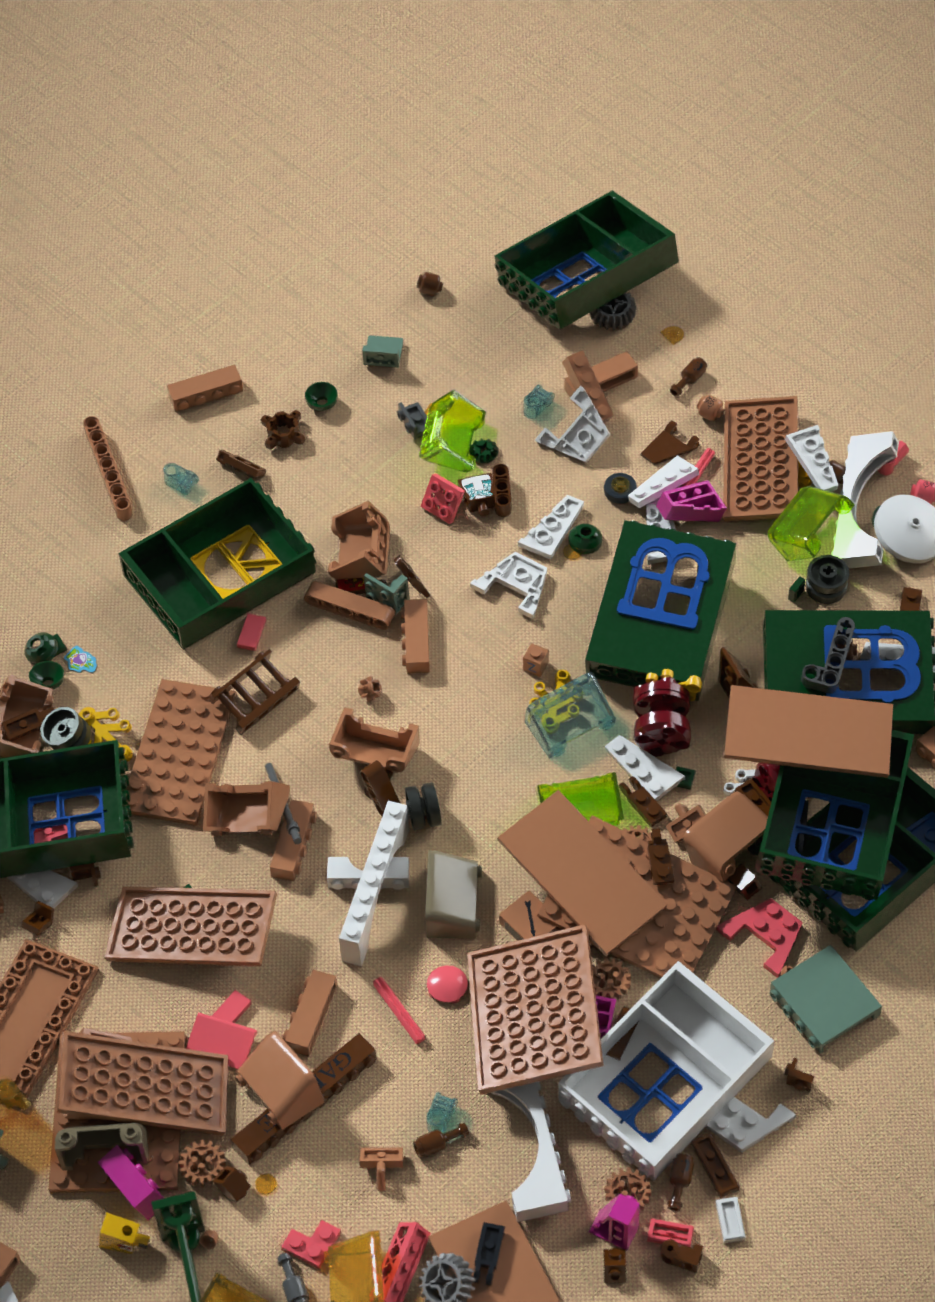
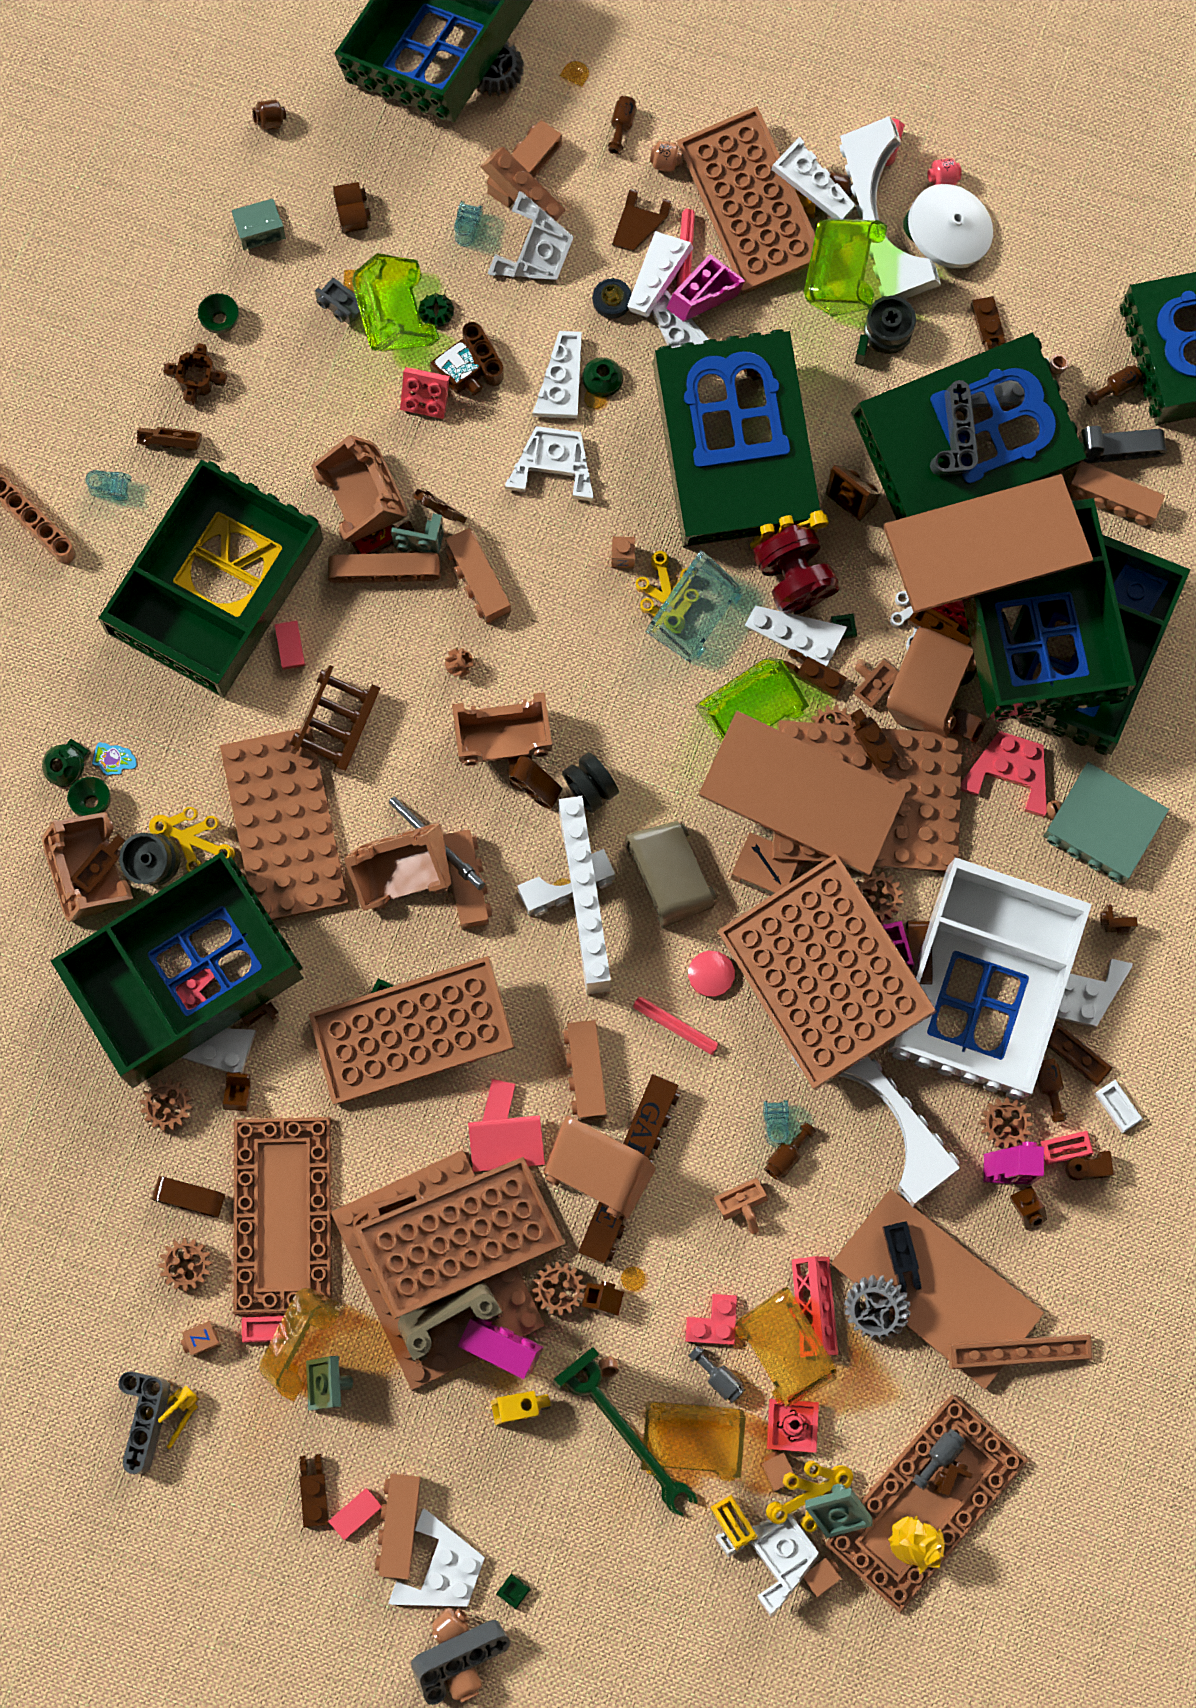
camera: 30 degrees left, 20 degrees up
nougat brick [167,364,243,412] -> none
none -> reddish brown brick [333,182,371,233]

